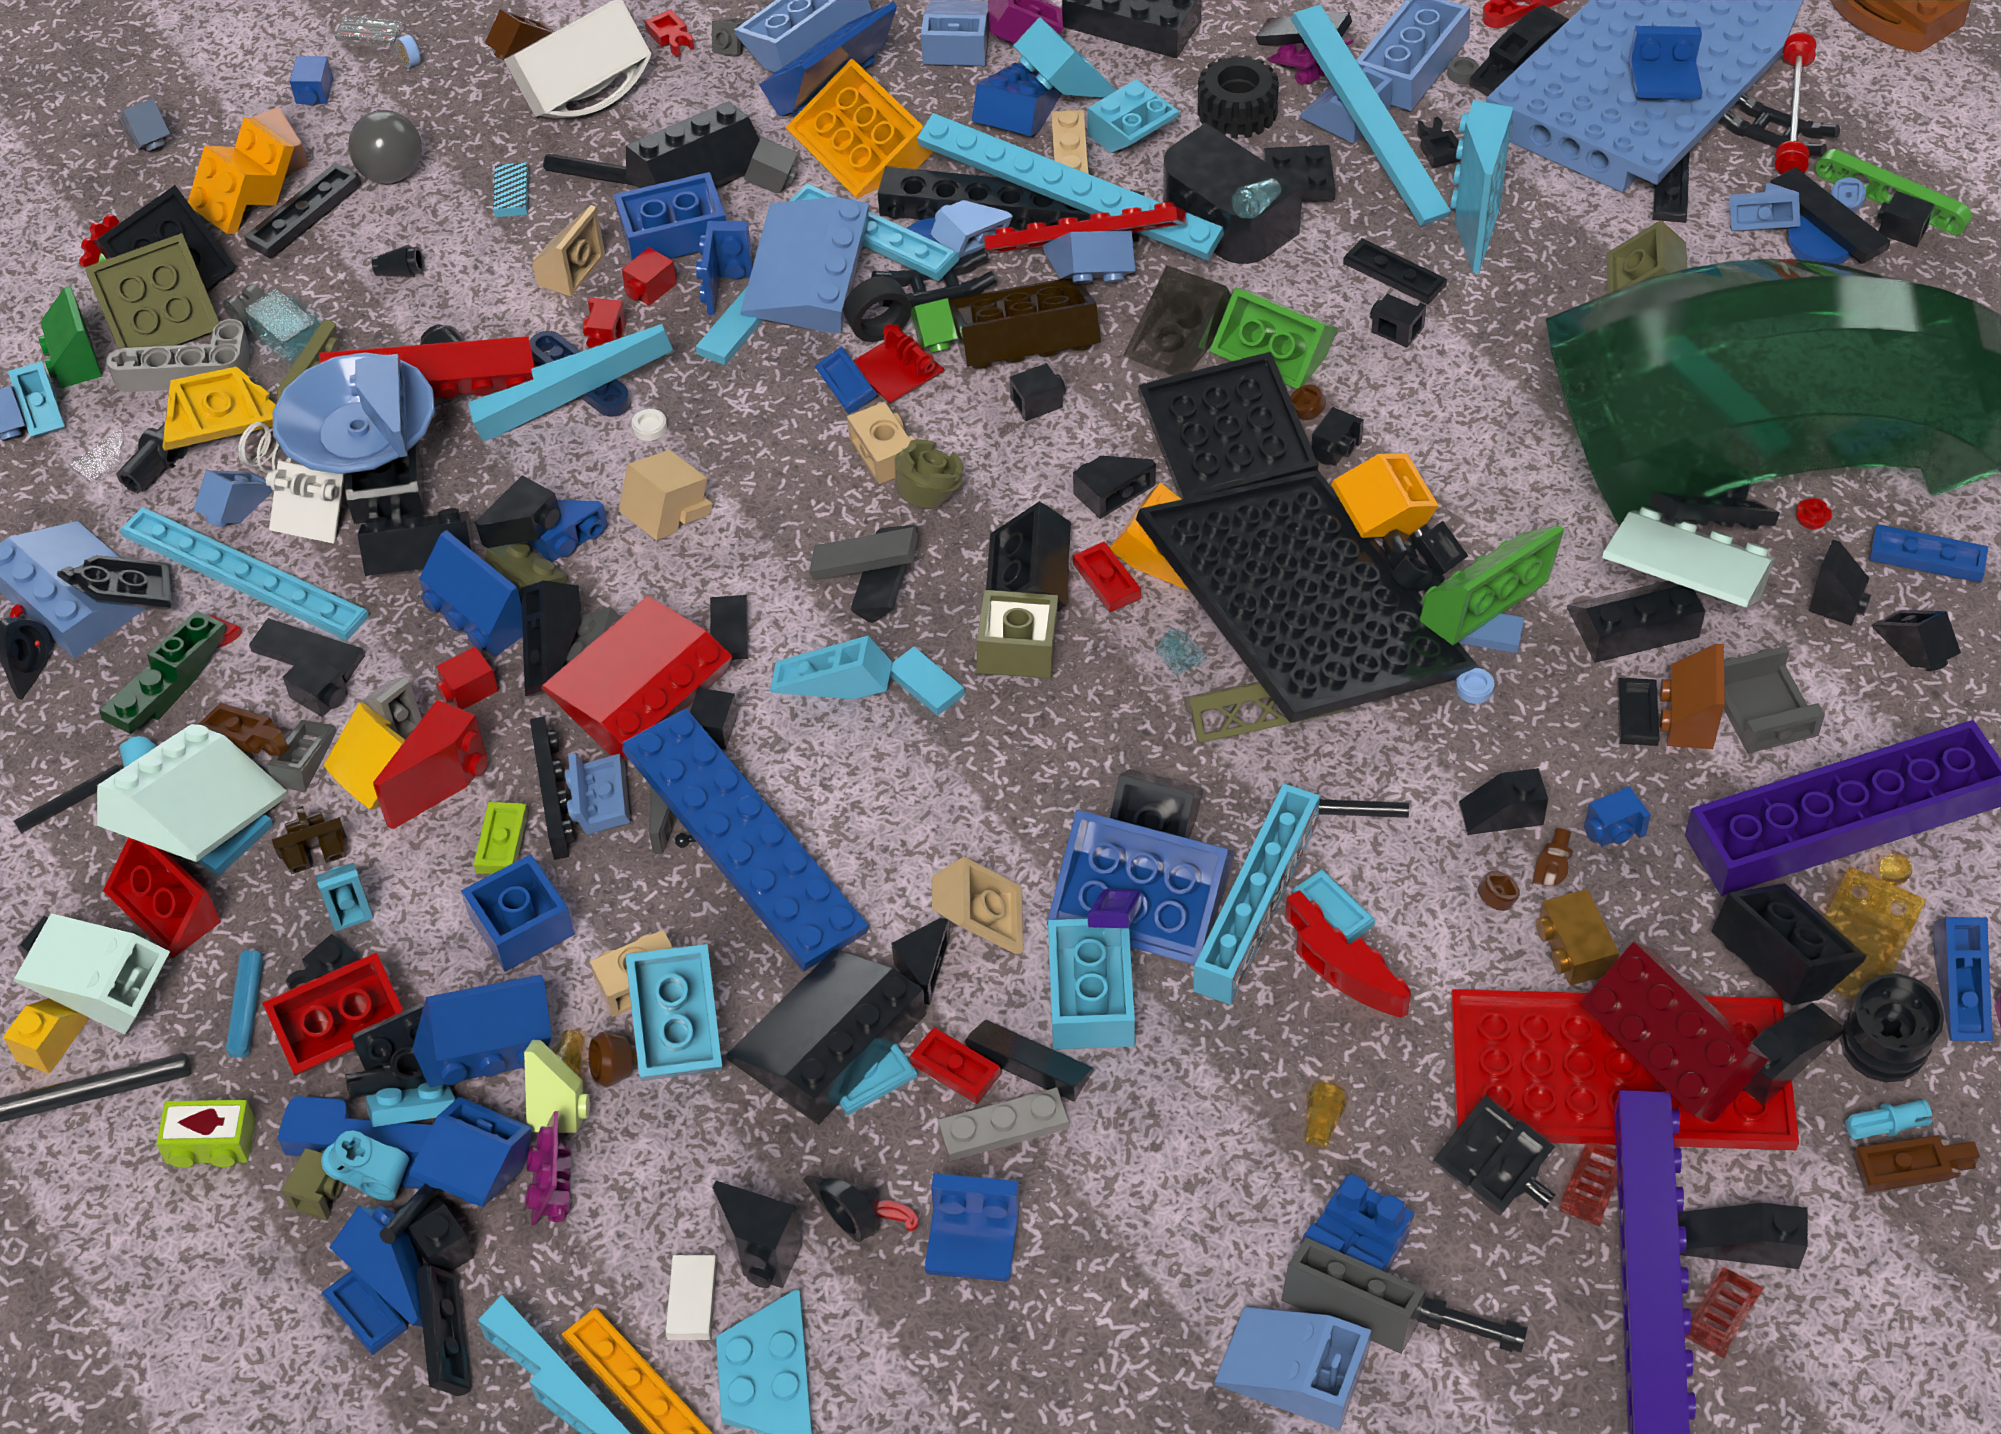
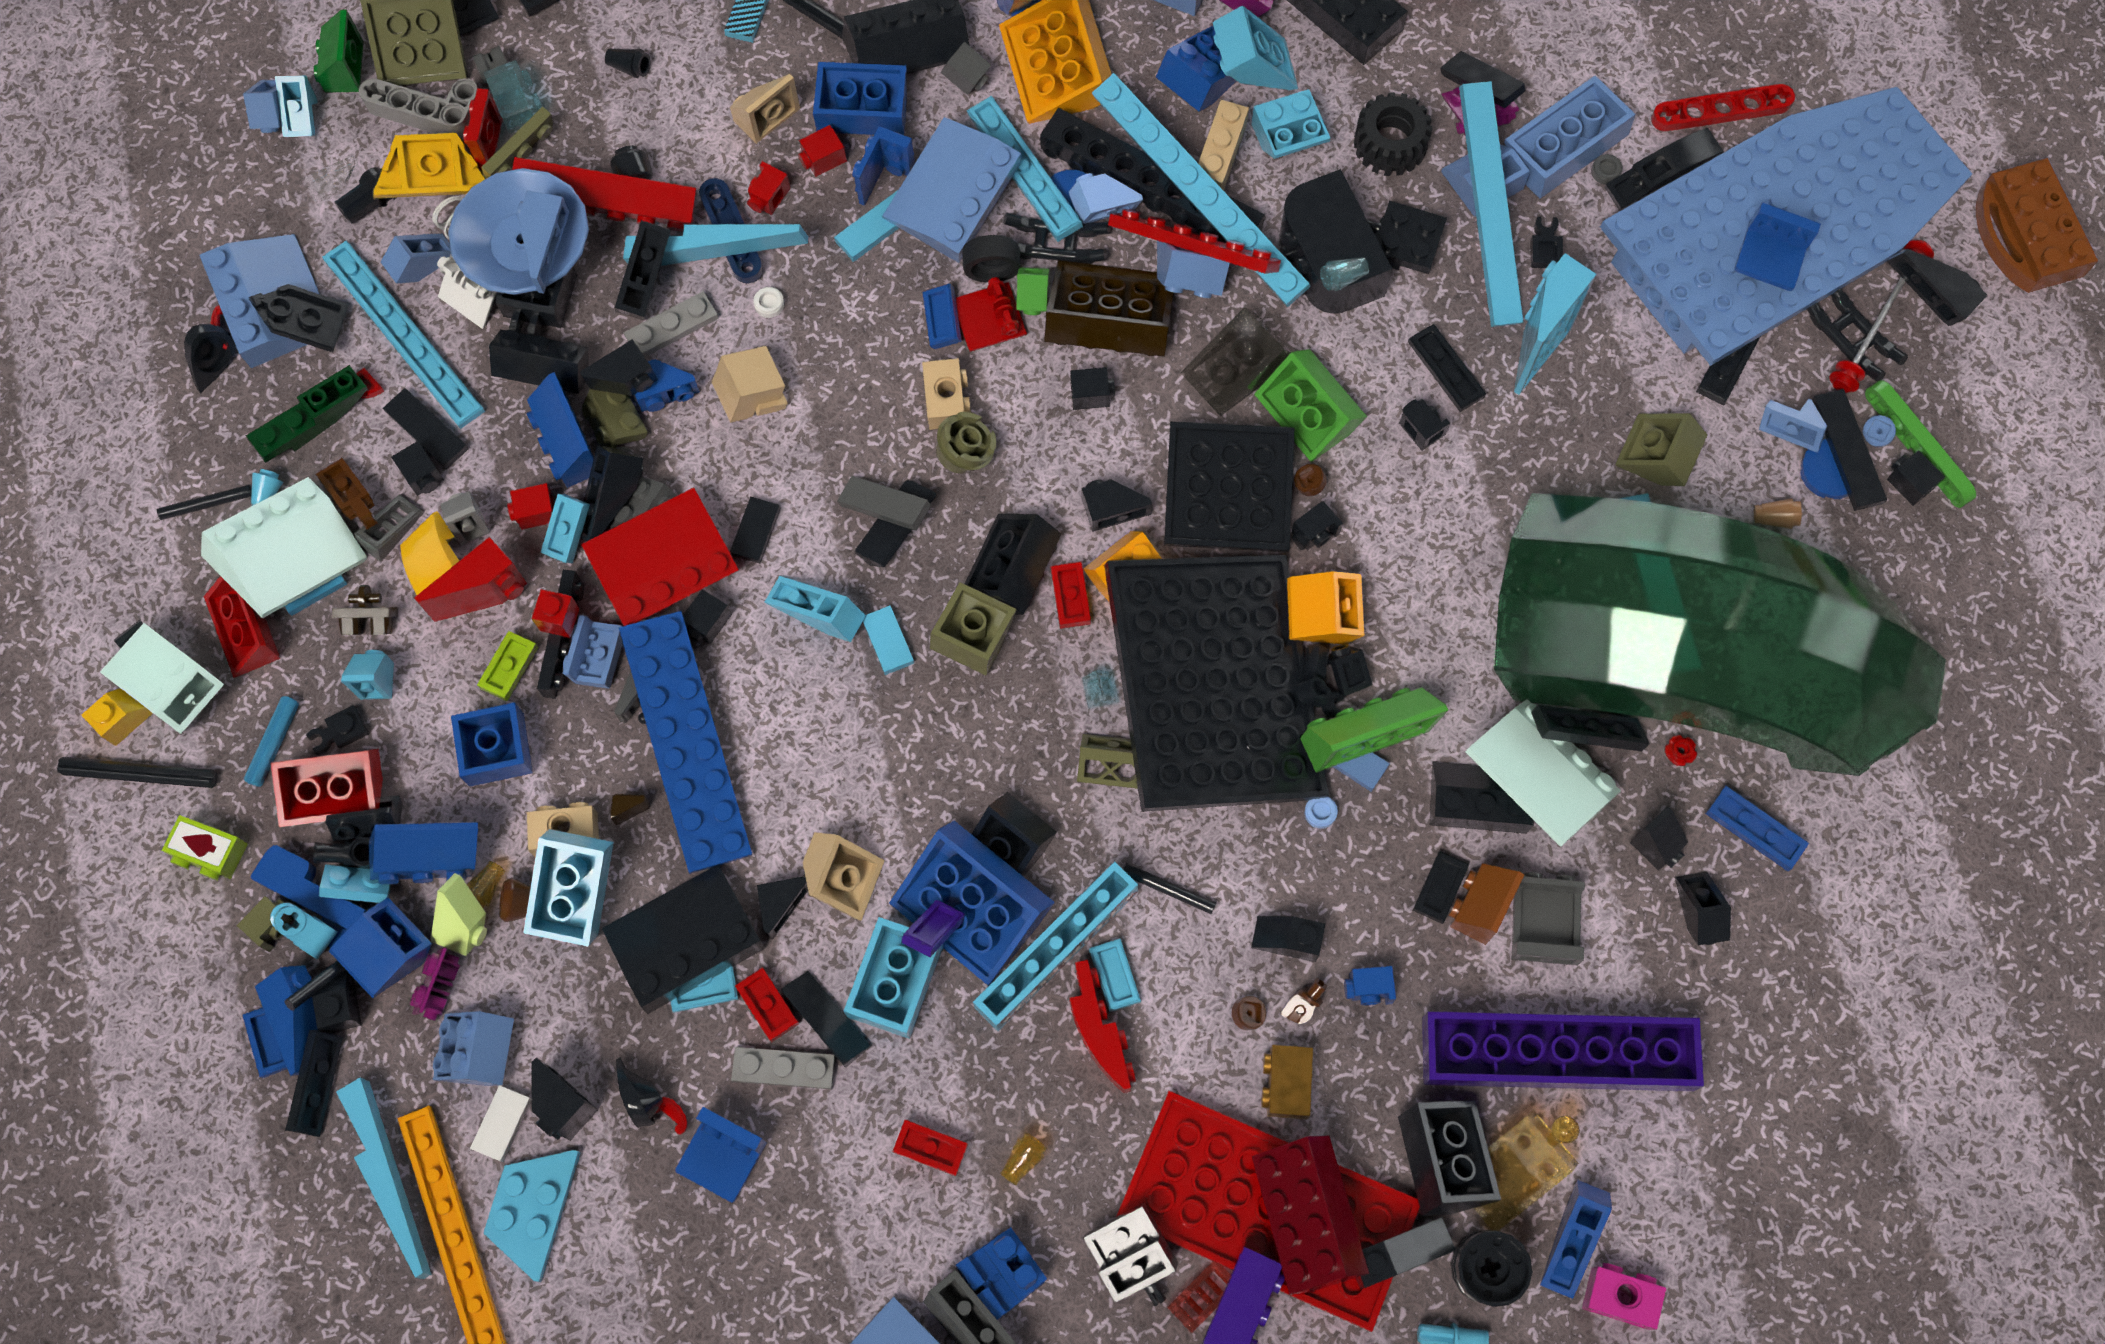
camera: 20 degrees right, 20 degrees up
none -> medium blue slope [433,1011,514,1086]
none -> red plate [463,88,503,170]
none -> red brick [531,589,580,638]
none -> medium azure plate [540,494,590,563]
none -> dark brown slope [610,794,650,825]
none -> black slope [614,220,671,321]
none -> light grey plate [623,291,719,357]
none -> red plate [892,1120,968,1177]
none -> black slope [1887,249,1987,326]

